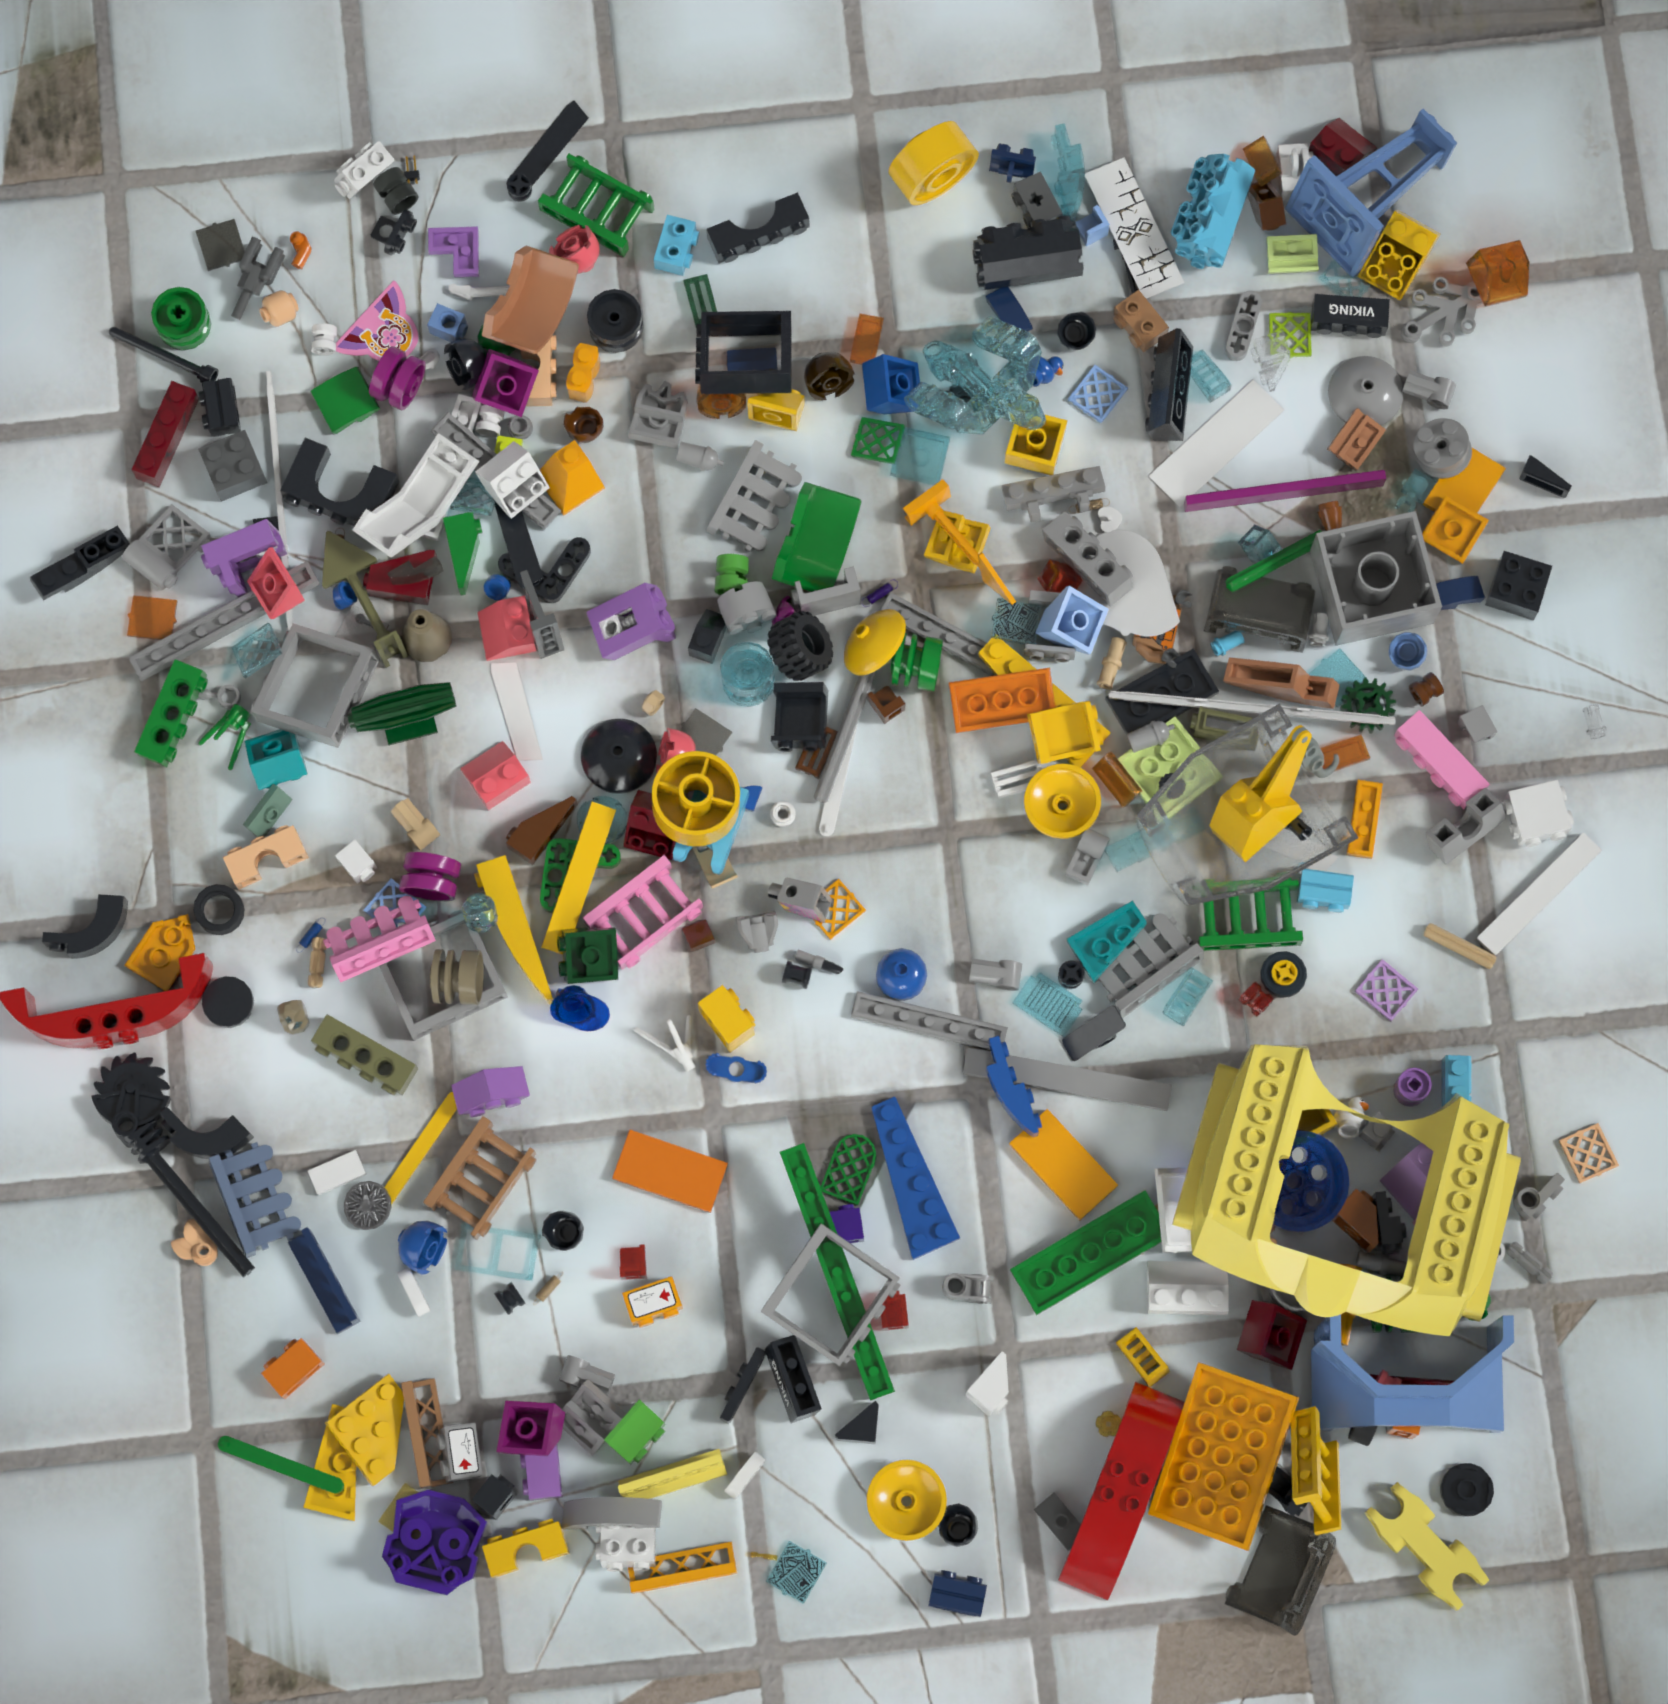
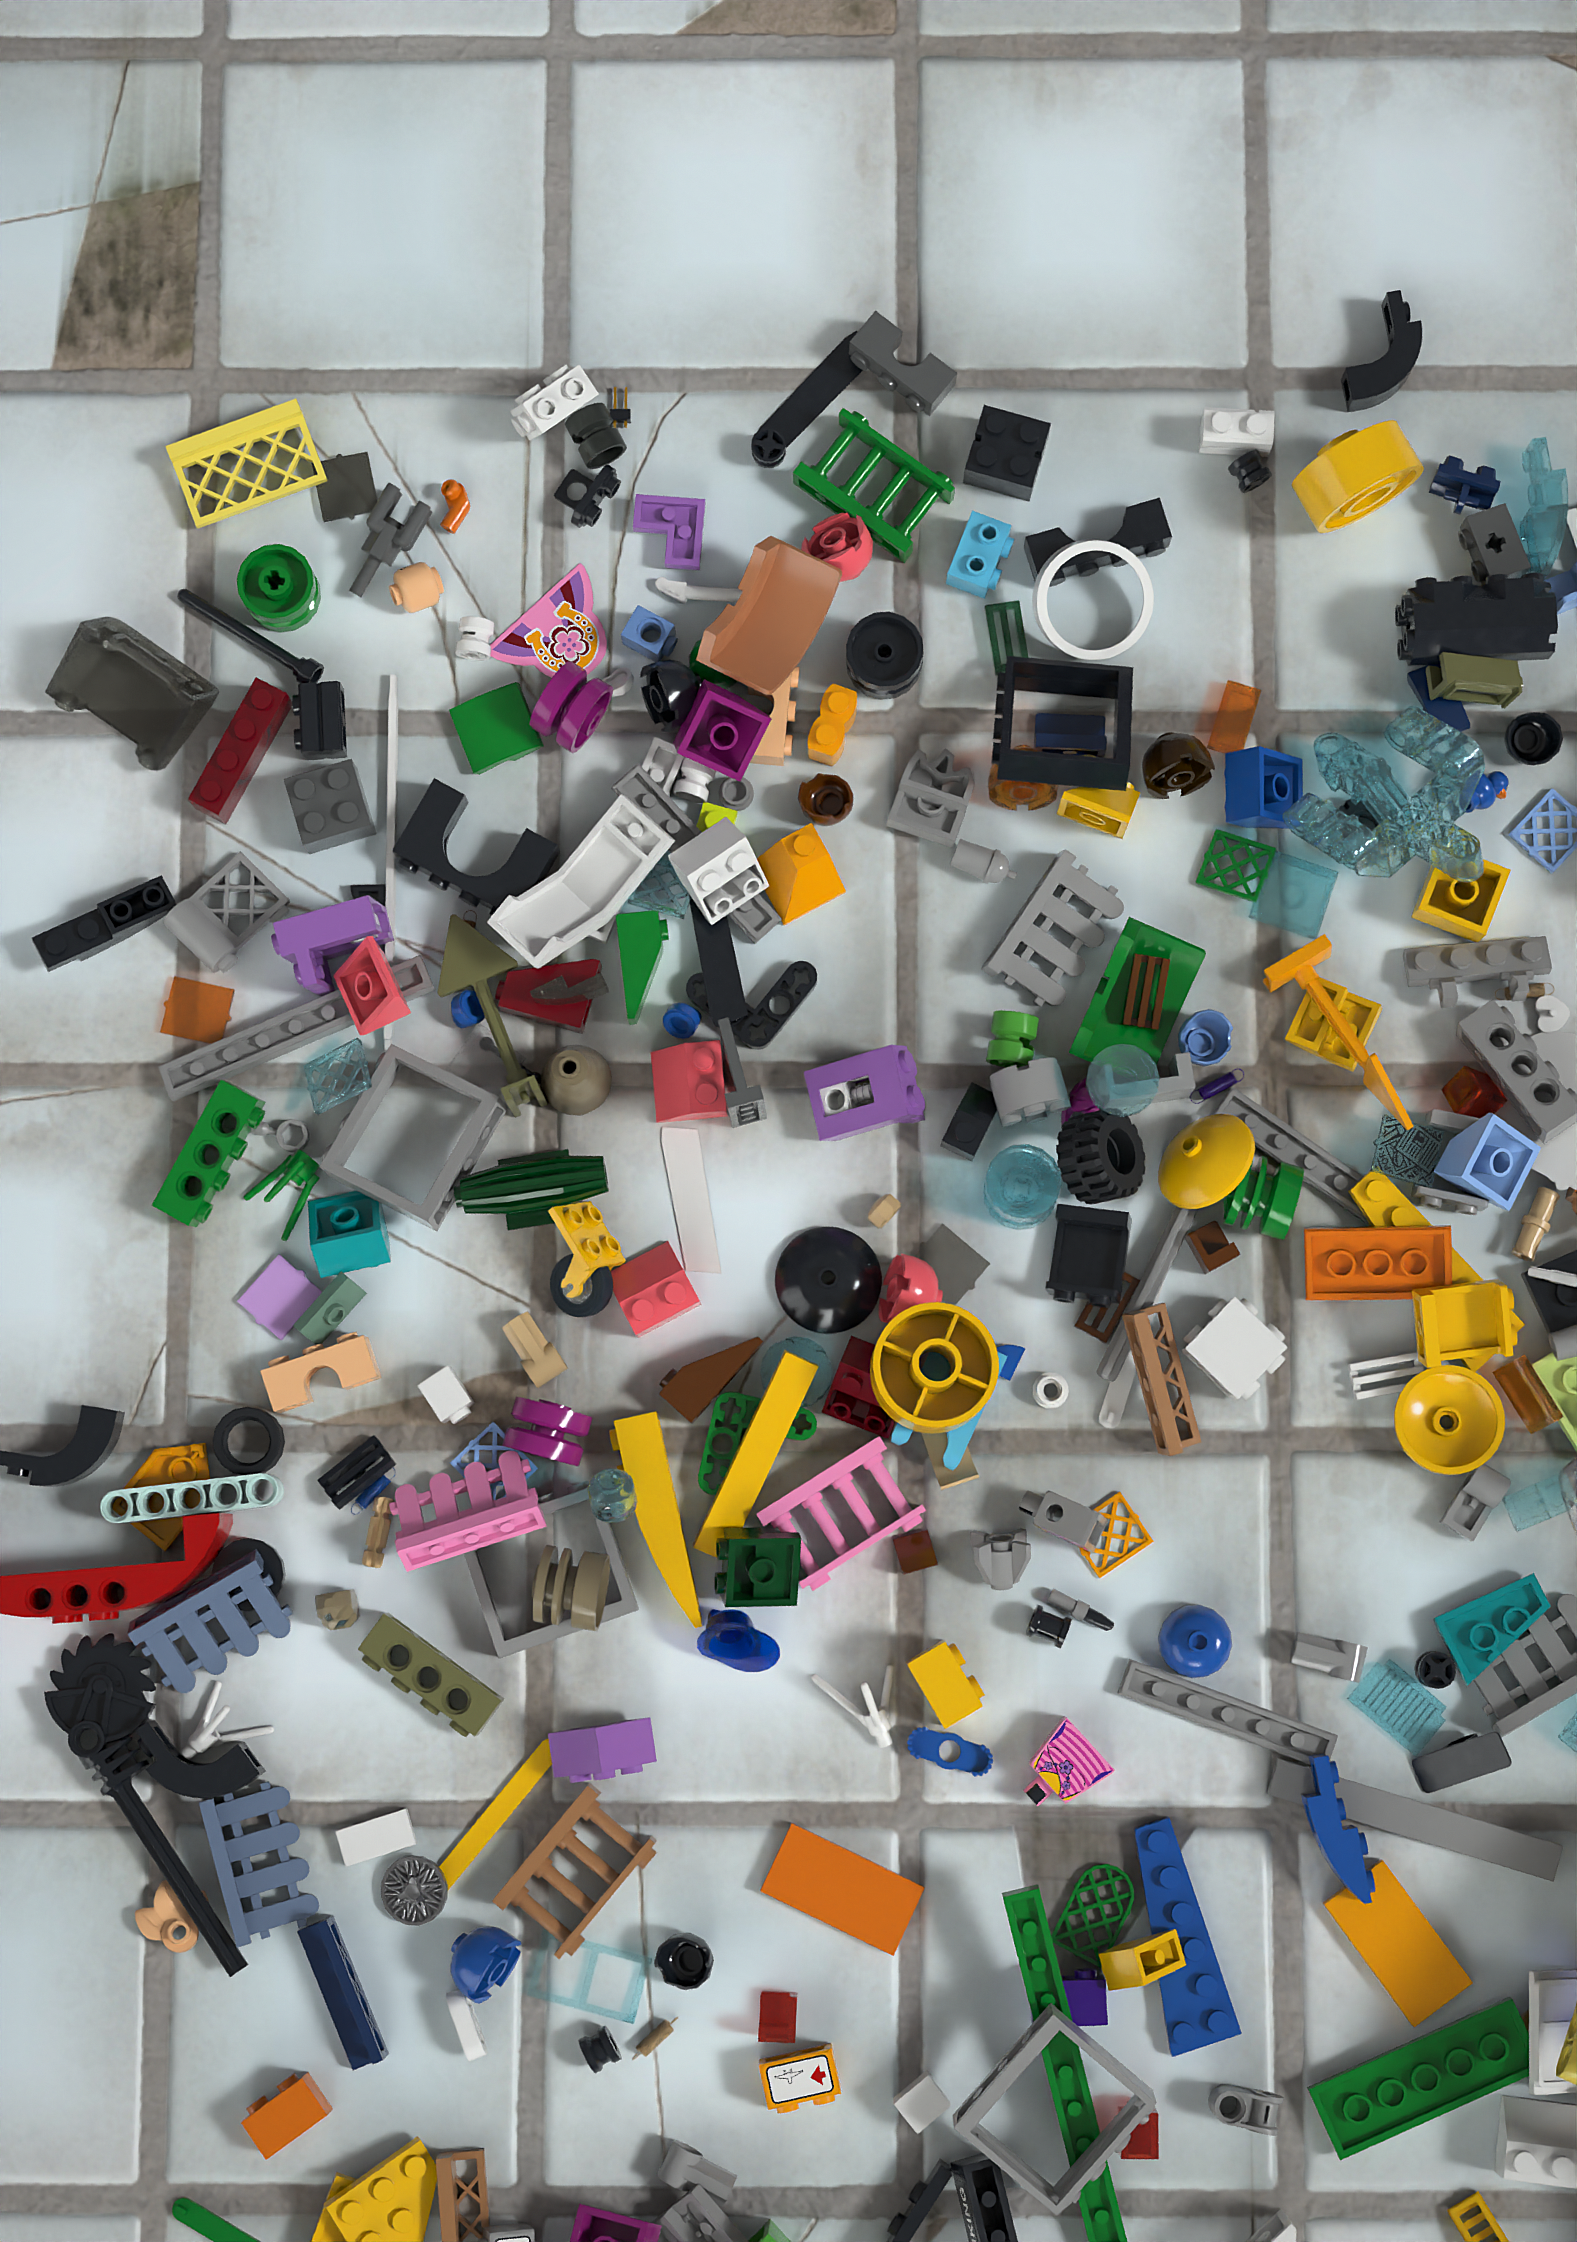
camera: 10 degrees right, 5 degrees up
none -> clear smoke windscreen [45,617,219,771]
none -> light aqua beam [100,1473,284,1524]
none -> sand blue fence [127,1549,293,1693]
none -> light yellow fence [165,398,328,529]
none -> white plant [181,1681,274,1760]
none -> lavender piece [237,1254,322,1340]
none -> black tile [317,1435,396,1510]
none -> yellow plate [548,1201,626,1317]
none -> dark grey arch [849,310,958,416]
none -> white panel [893,2070,951,2134]
none -> black piece [963,405,1051,502]
none -> torso [1023,1716,1115,1806]
none -> white piece [1032,539,1154,660]
none -> clear light blue tile [1086,1044,1160,1117]
none -> yellow slope [1099,1929,1186,1991]
none -> reddish brown tile [1122,953,1170,1030]
none -> medium nougat fence [1122,1303,1202,1456]
none -> medium blue hair [1178,1009,1233,1067]
none -> white brick [1181,1297,1288,1401]
none -> white brick [1199,407,1275,457]
none -> black wheel [1228,450,1272,493]
none -> black arch [1341,290,1422,413]
none -> olive window [1426,652,1523,709]

